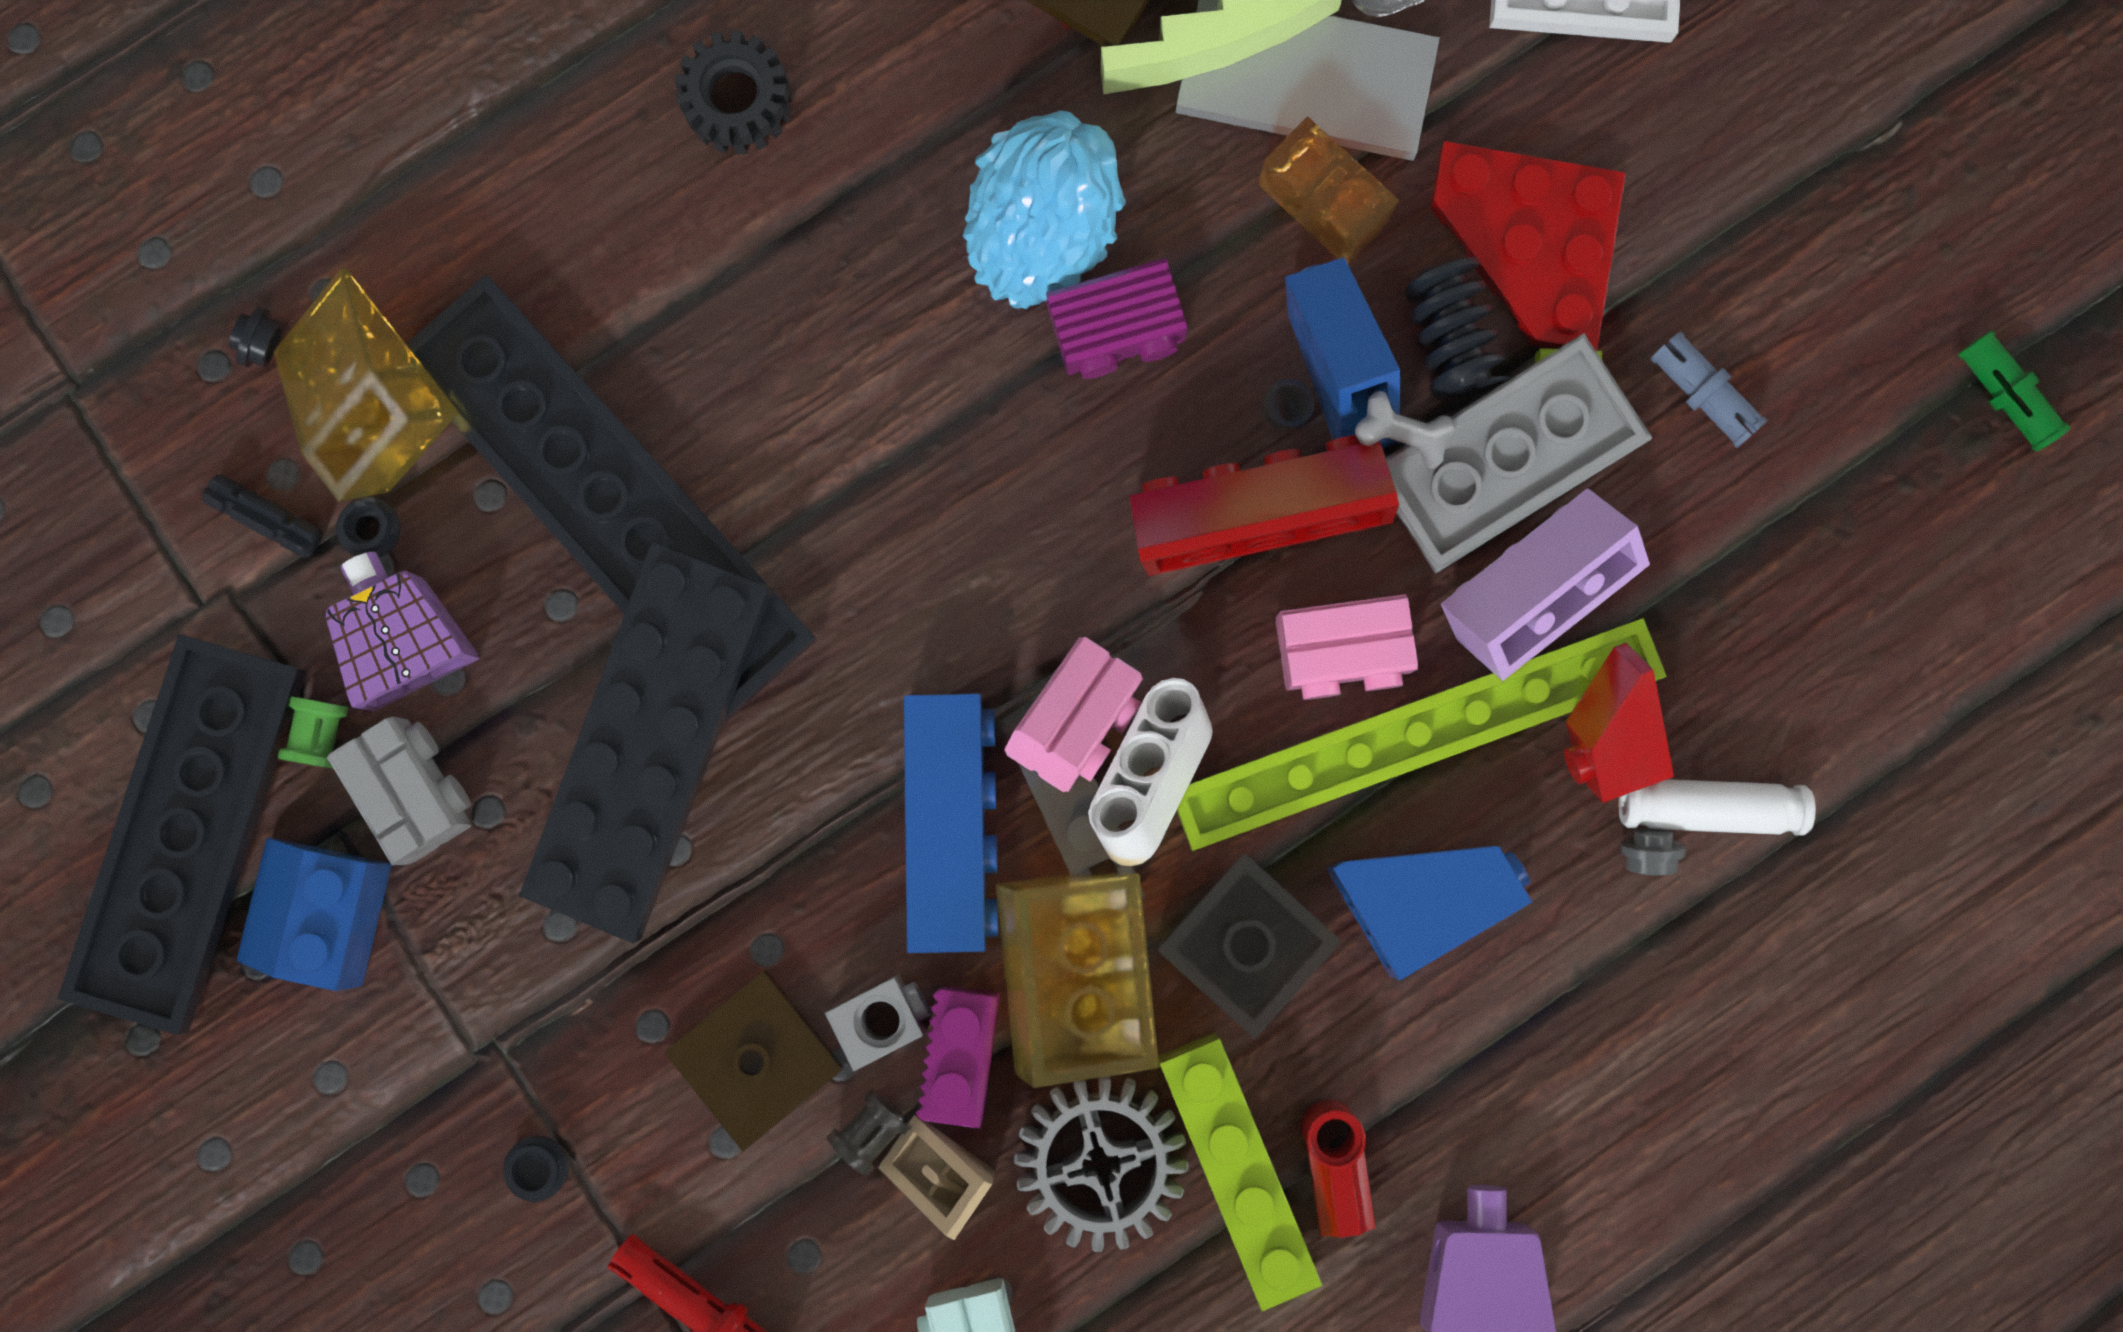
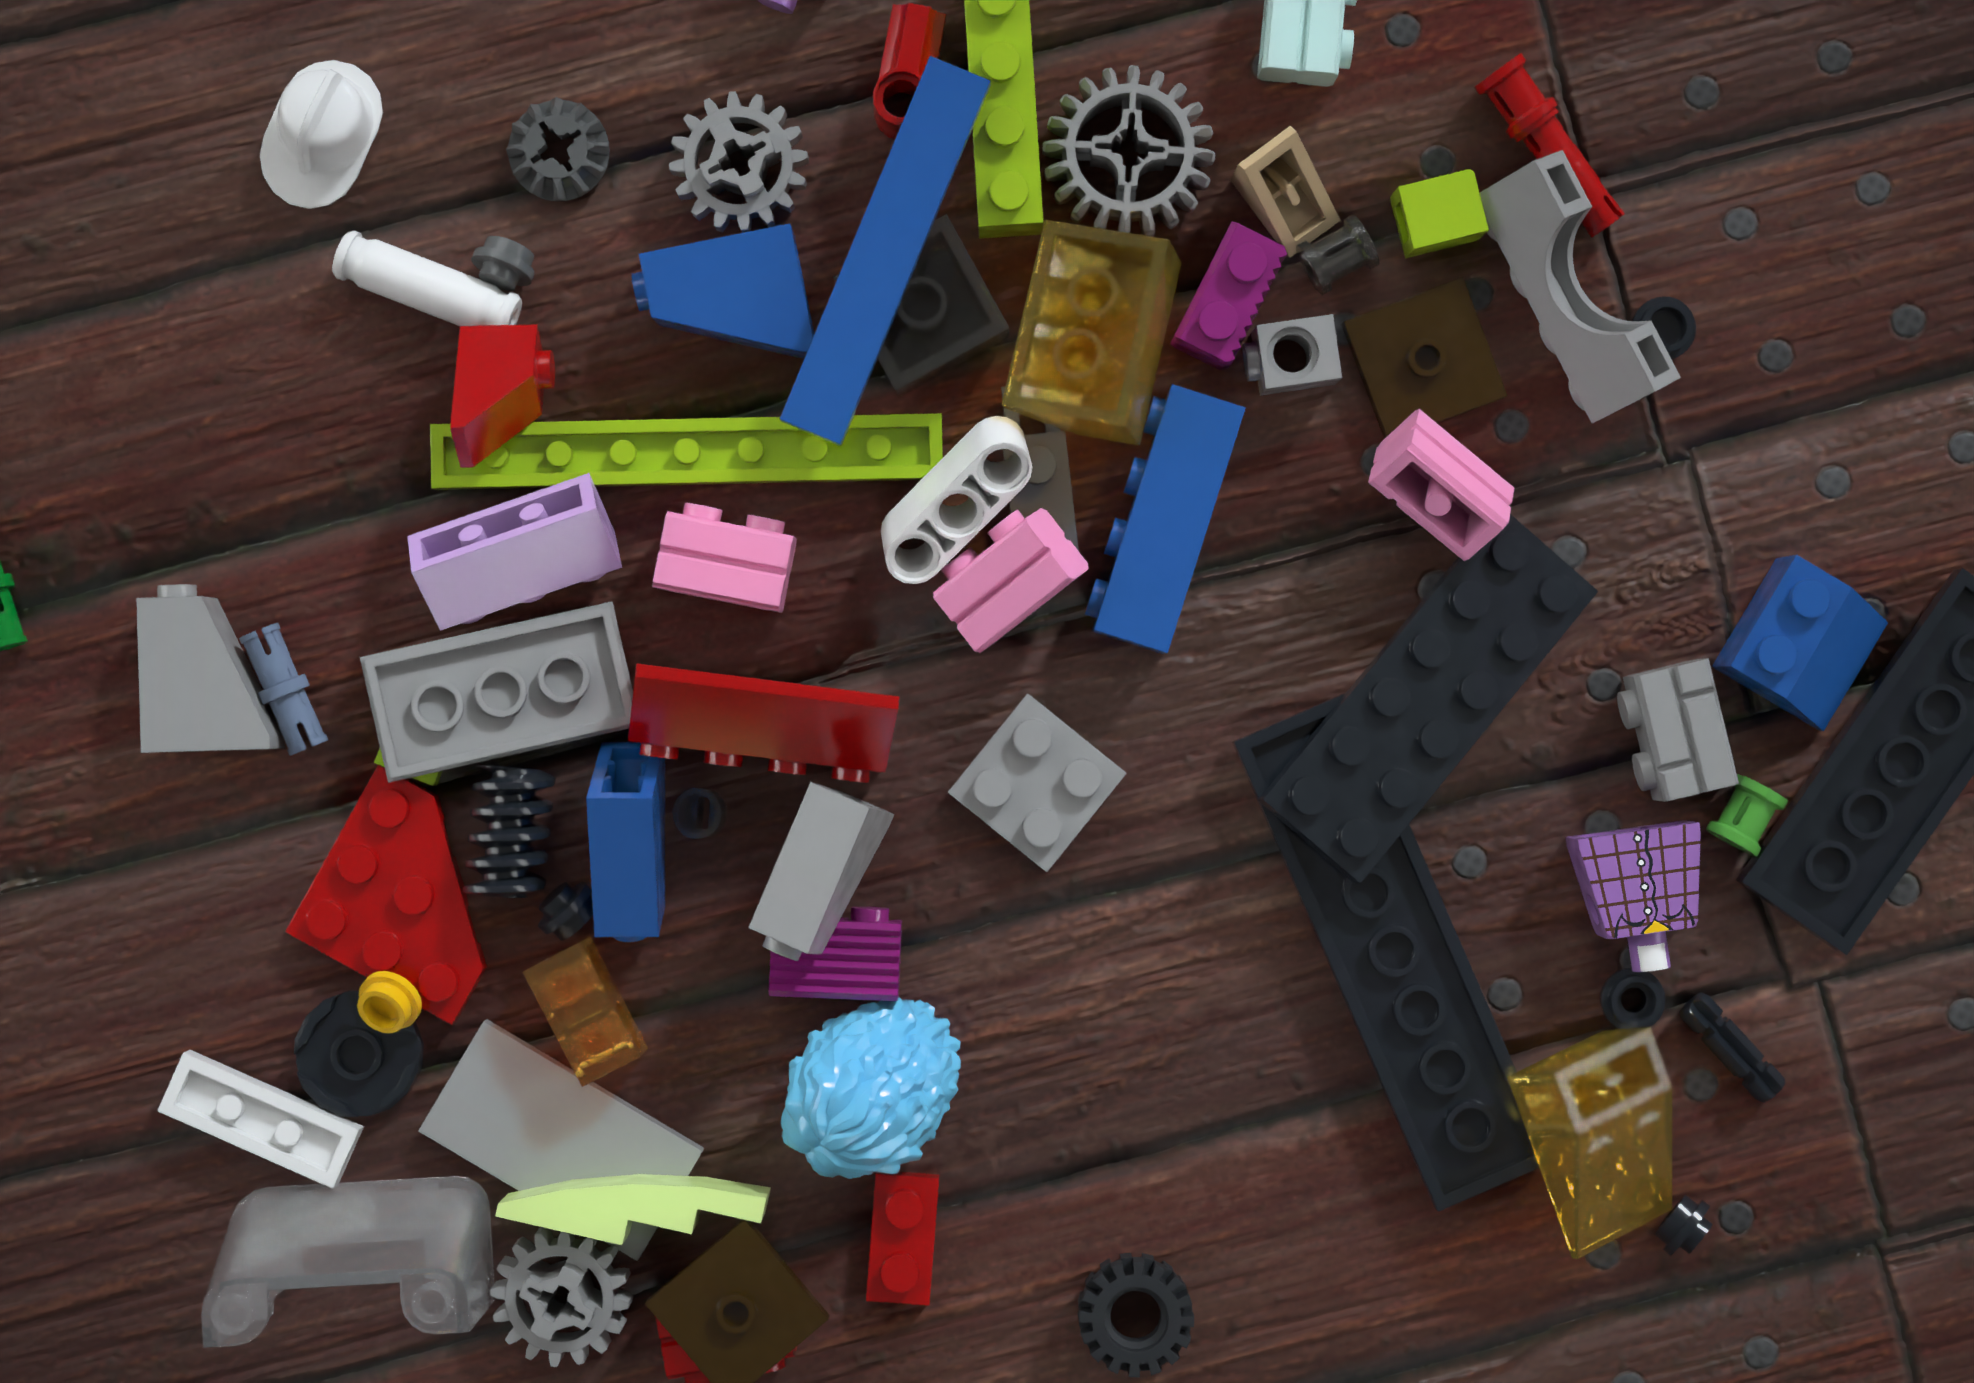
camera: 165 degrees left, 5 degrees up
light grey piece [1355,391,1455,469] -> none
none -> light grey slope [136,584,285,753]
none -> white piece [260,60,383,209]
none -> black tile [294,989,424,1117]
none -> yellow plate [357,971,422,1033]
none -> dark grey gear [506,97,610,201]
none -> black plate [538,882,593,941]
none -> light grey gear [669,91,809,233]
none -> light grey slope [748,782,894,961]
none -> blue tile [780,56,991,446]
none -> red plate [866,1171,940,1306]
none -> light grey plate [948,693,1127,872]
none -> bright pink brick [1368,409,1514,561]
none -> lime panel [1390,169,1489,259]
none -> light grey arch [1480,150,1681,423]

